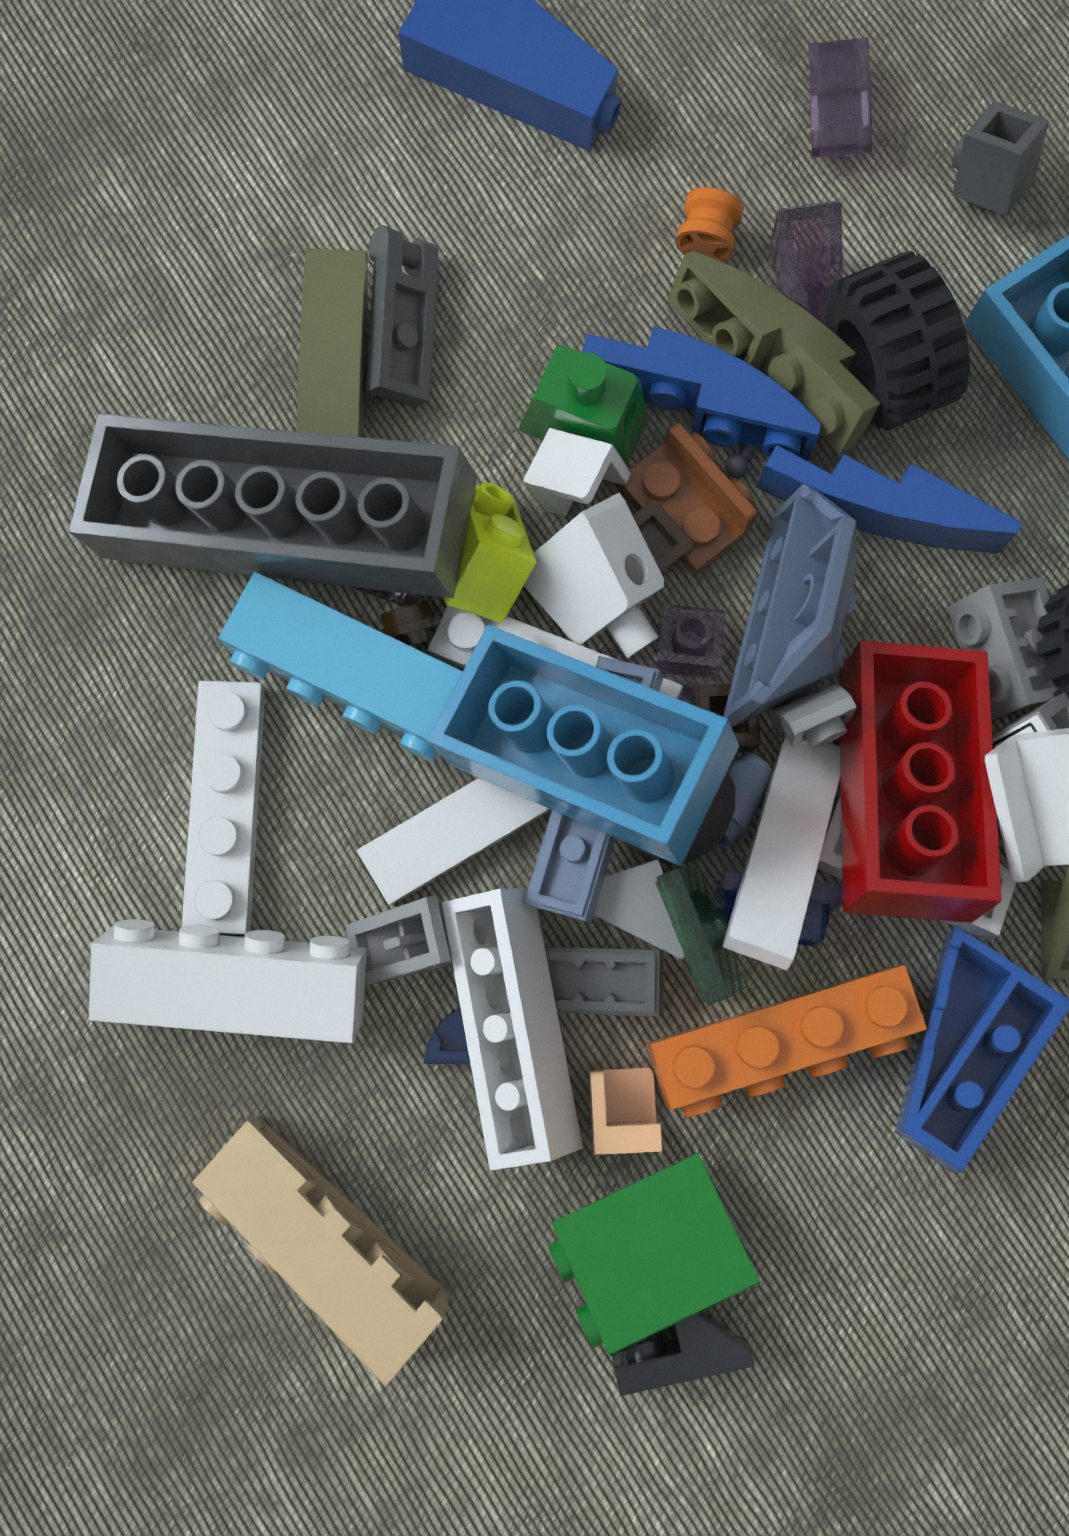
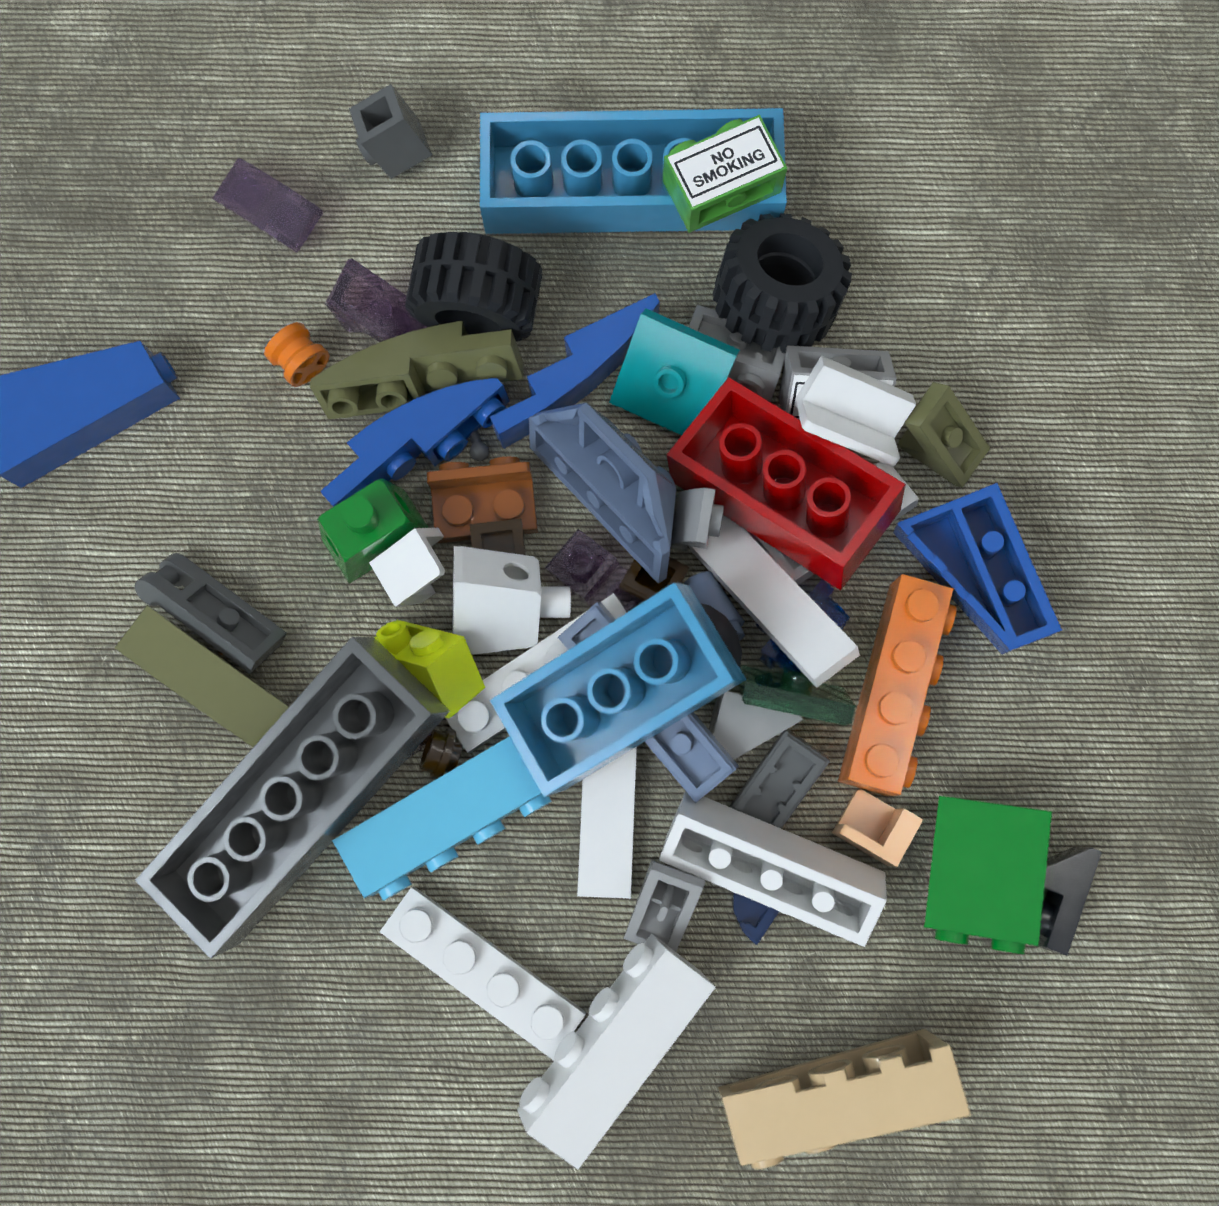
camera: 55 degrees left, 0 degrees up
none -> teal plate [609,308,740,435]

